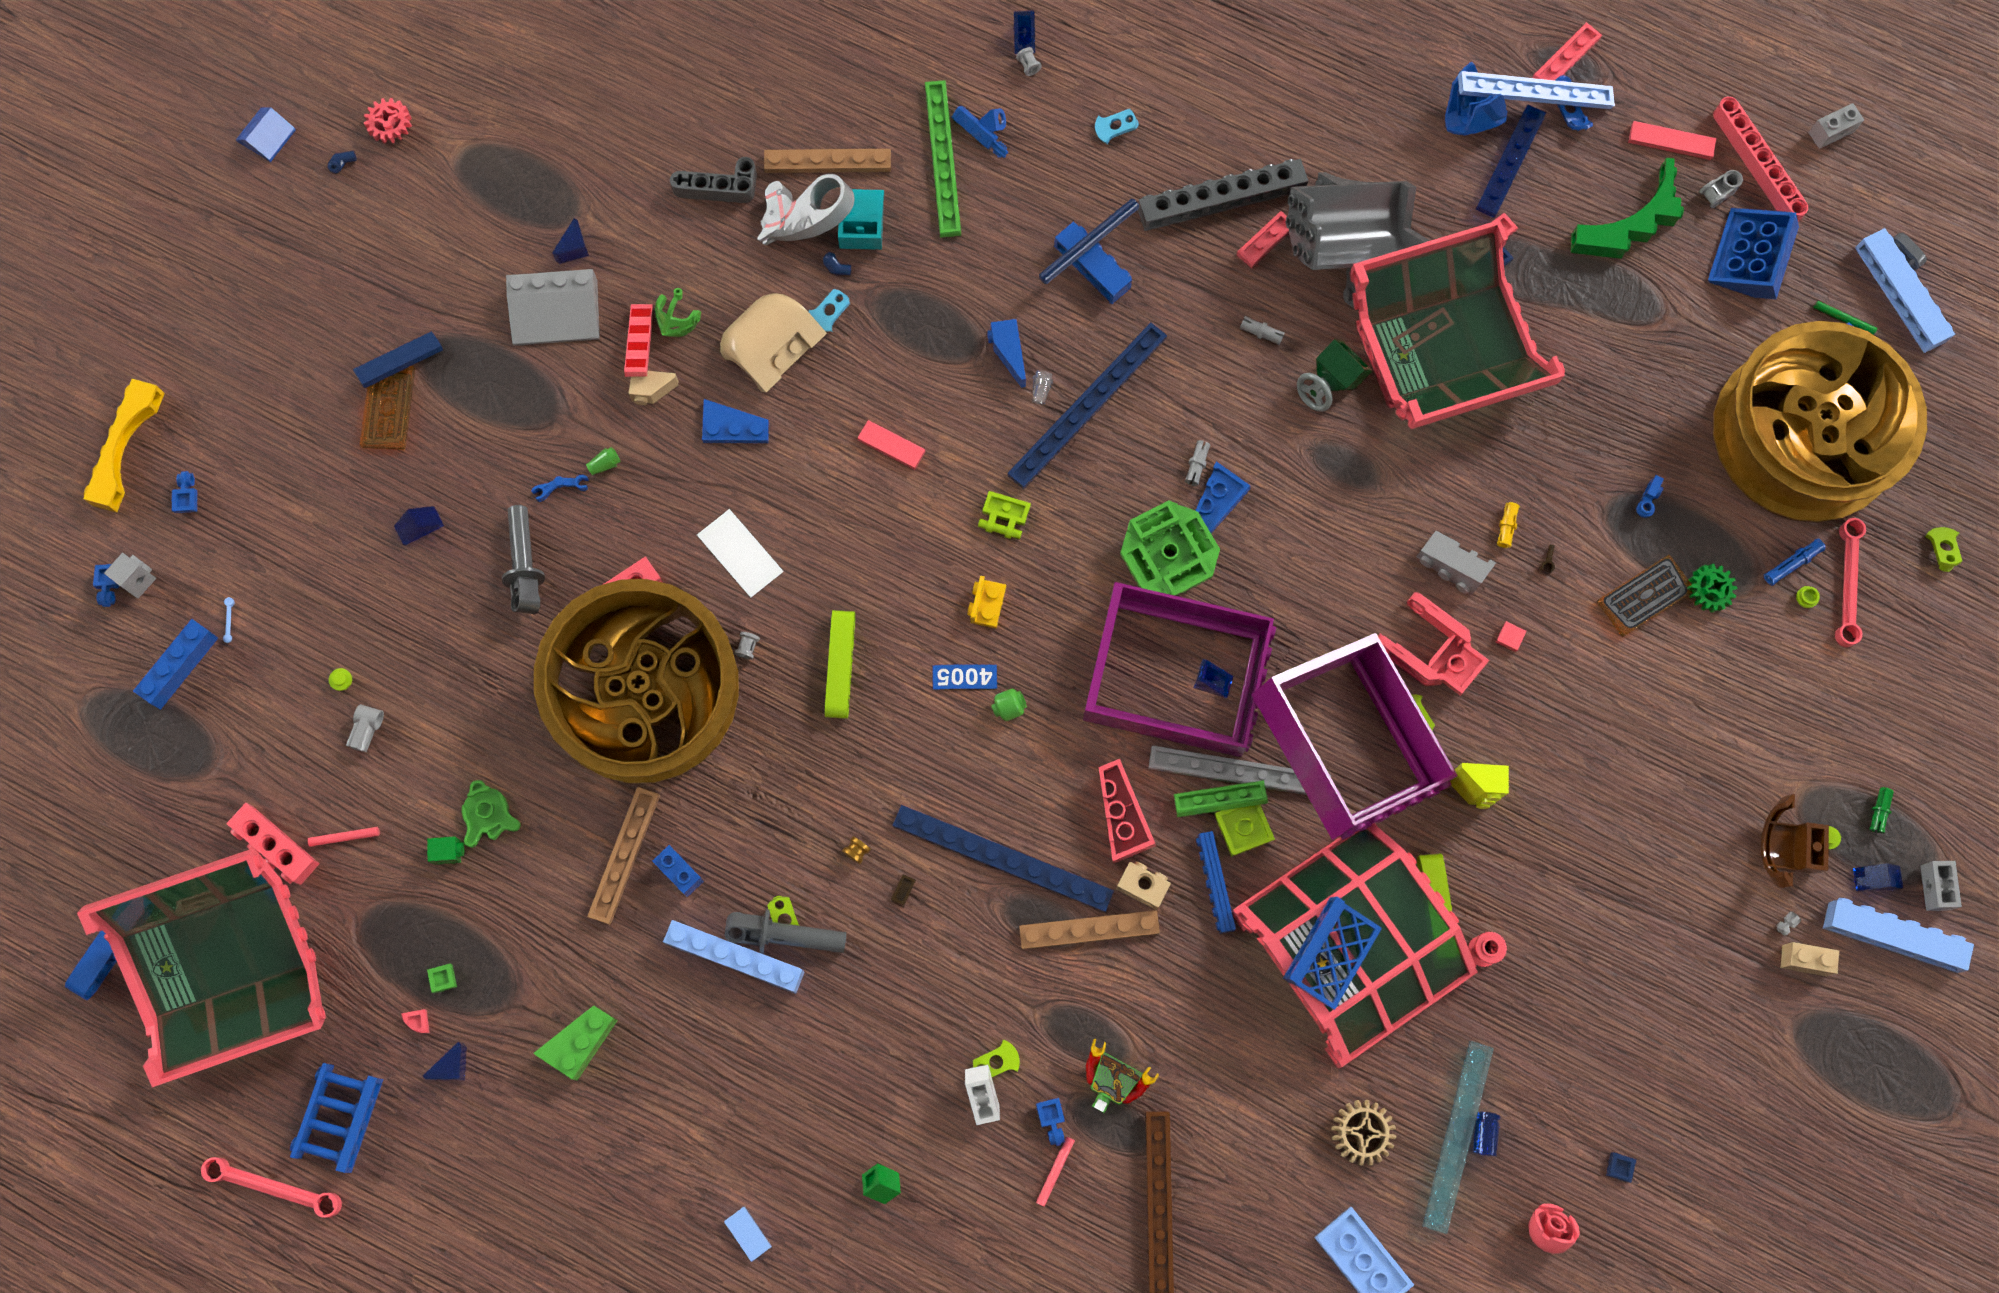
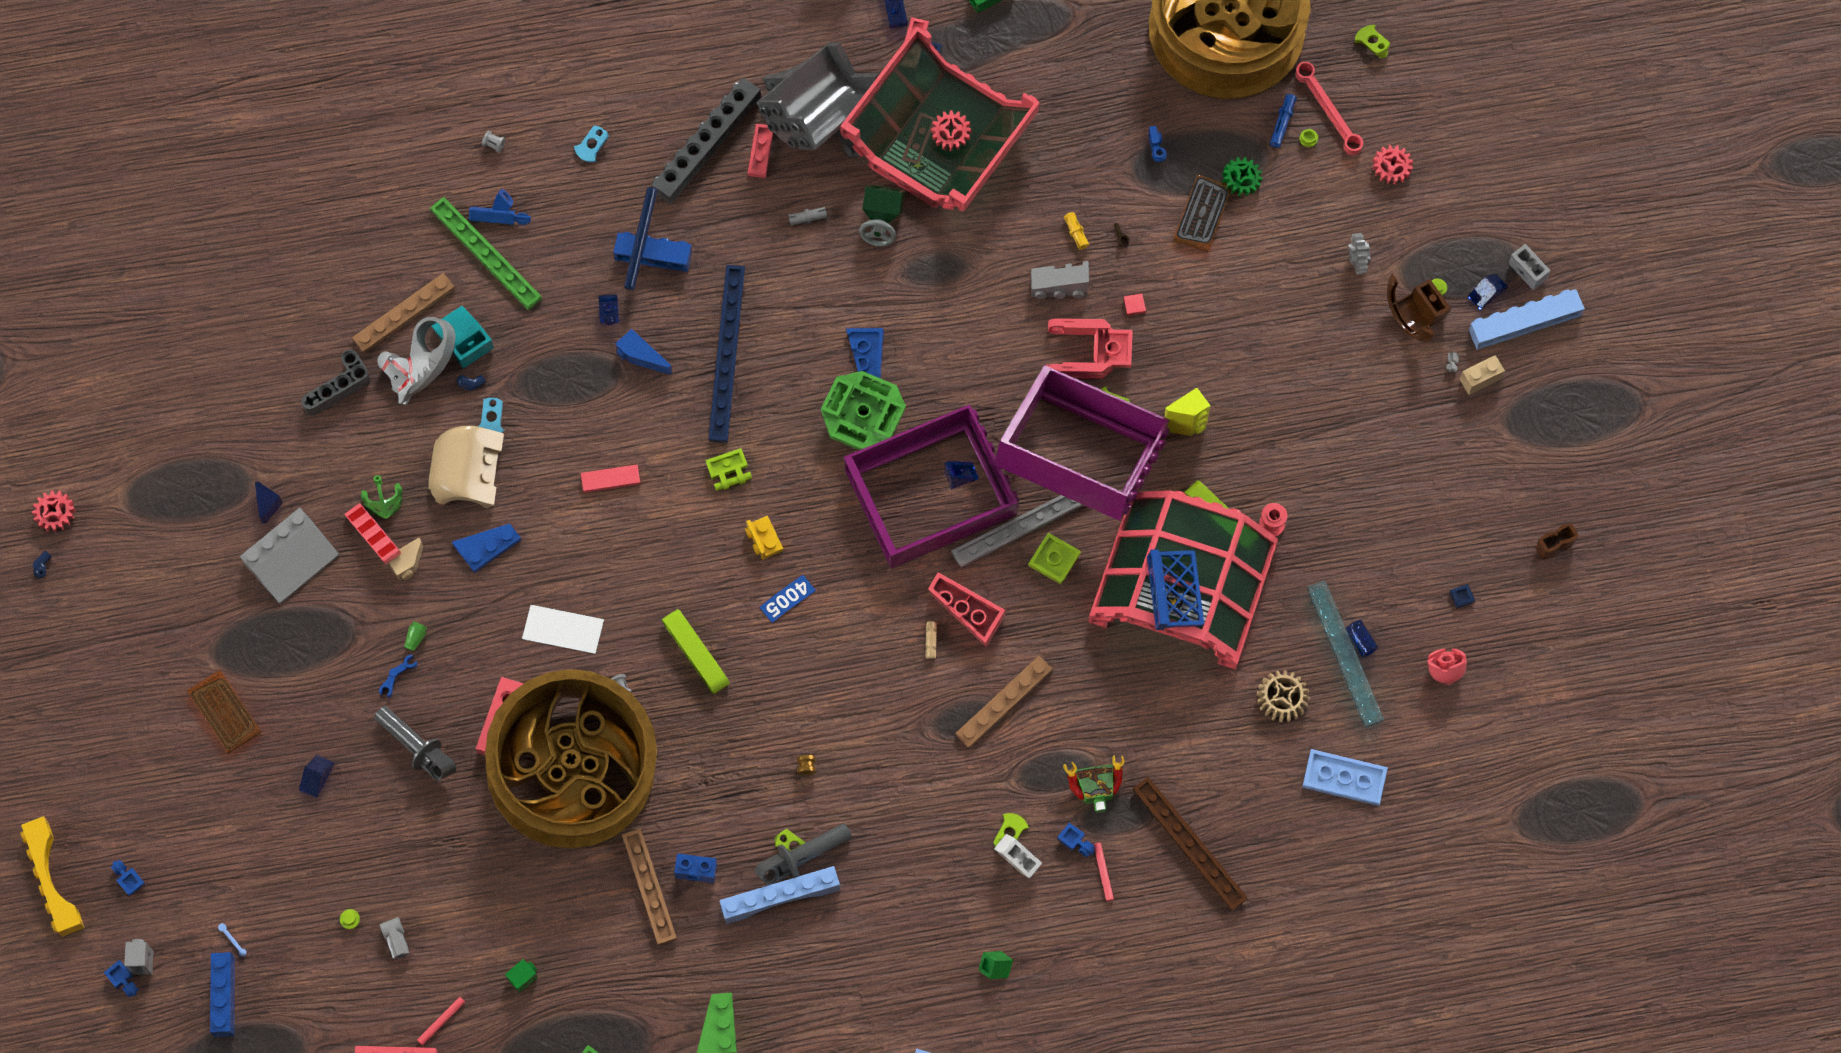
camera: 35 degrees left, 5 degrees down
dark blue tile [353,331,443,388] -> none
bright green tile [461,780,521,848] -> none
dark brown piece [891,874,916,908] -> none
dark blue plate [893,805,1114,913] -> none
bright green head [992,688,1027,721] -> none
clear blue slope [1013,10,1035,54] -> none
clear cone [1032,371,1054,404] -> none
tan brick [1116,861,1171,910] -> none
bright green tile [1174,780,1268,817] -> none
light grey pin [1185,440,1210,486] -> none
blue piece [1196,831,1236,934] -> none
green axle [1869,787,1894,834] -> none
none -> clear blue brick [598,294,619,325]
none -> tan axle [925,621,937,659]
none -> coral gear [931,110,971,151]
none -> light grey gear [1348,233,1371,274]
none -> coral gear [1372,145,1413,185]
none -> reddish brown brick [1535,523,1579,559]

